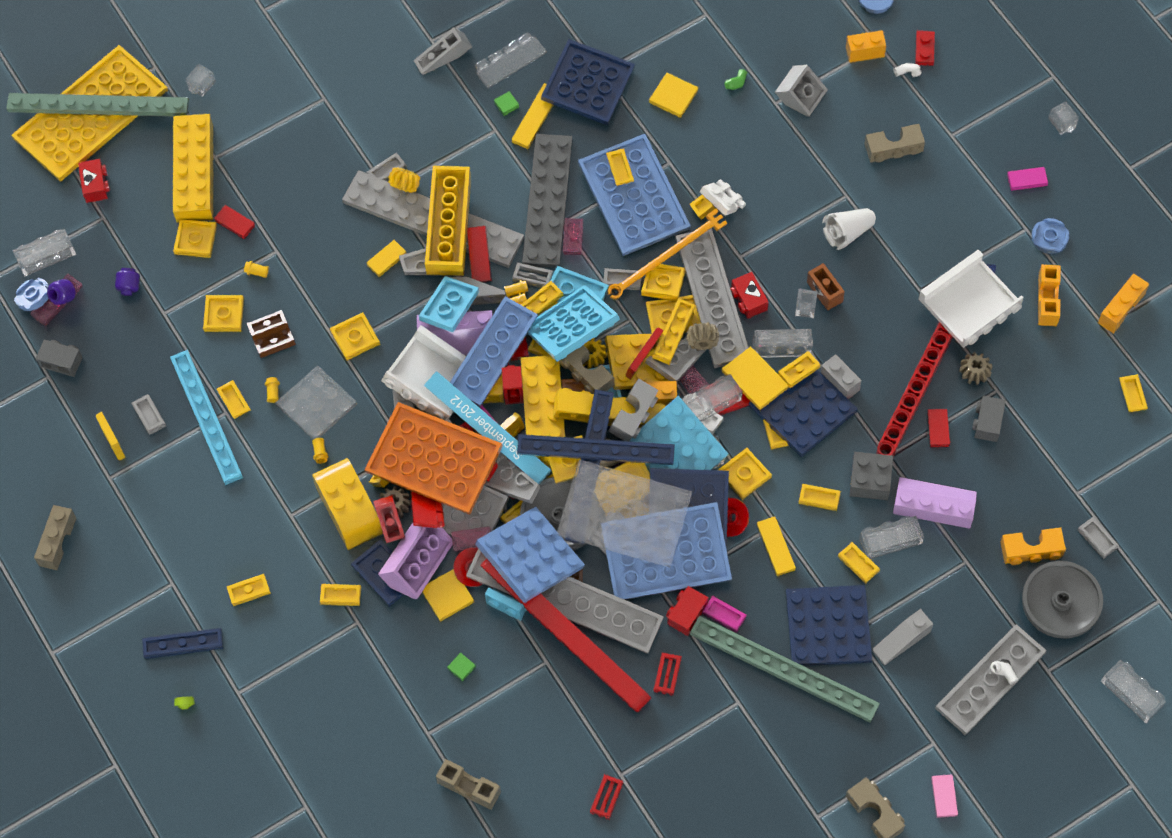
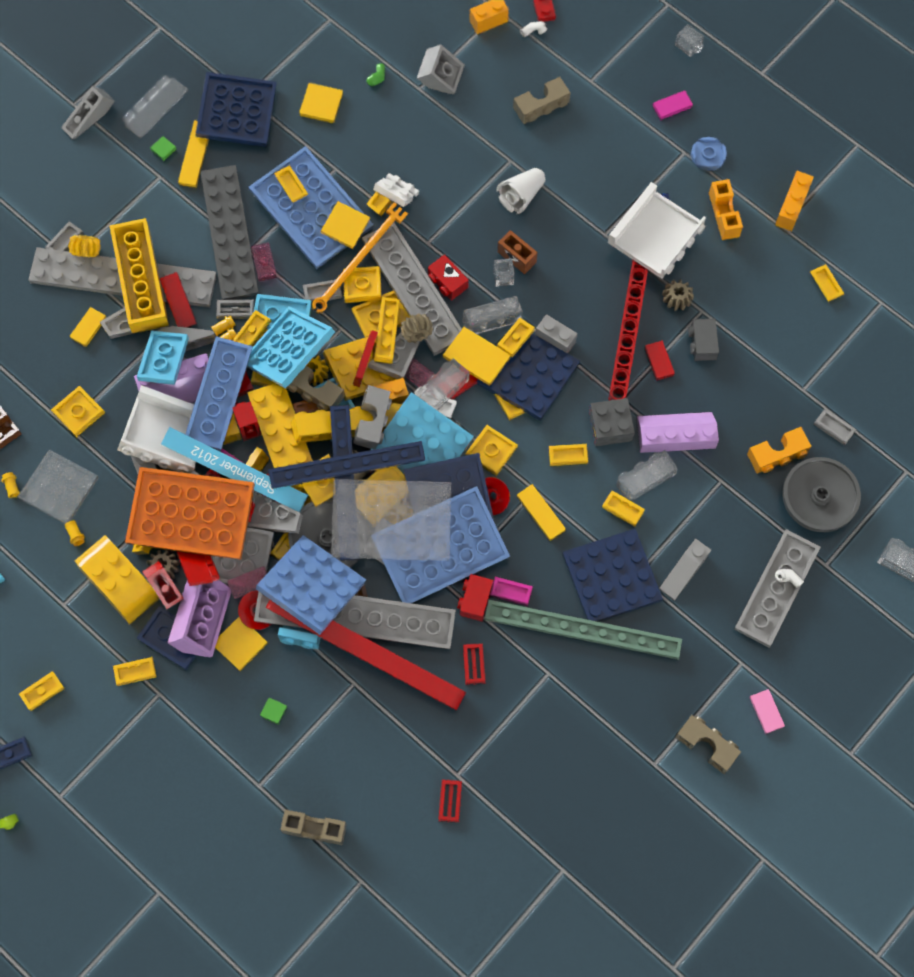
camera: 20 degrees left, 5 degrees up
none -> yellow tile [321,201,370,249]

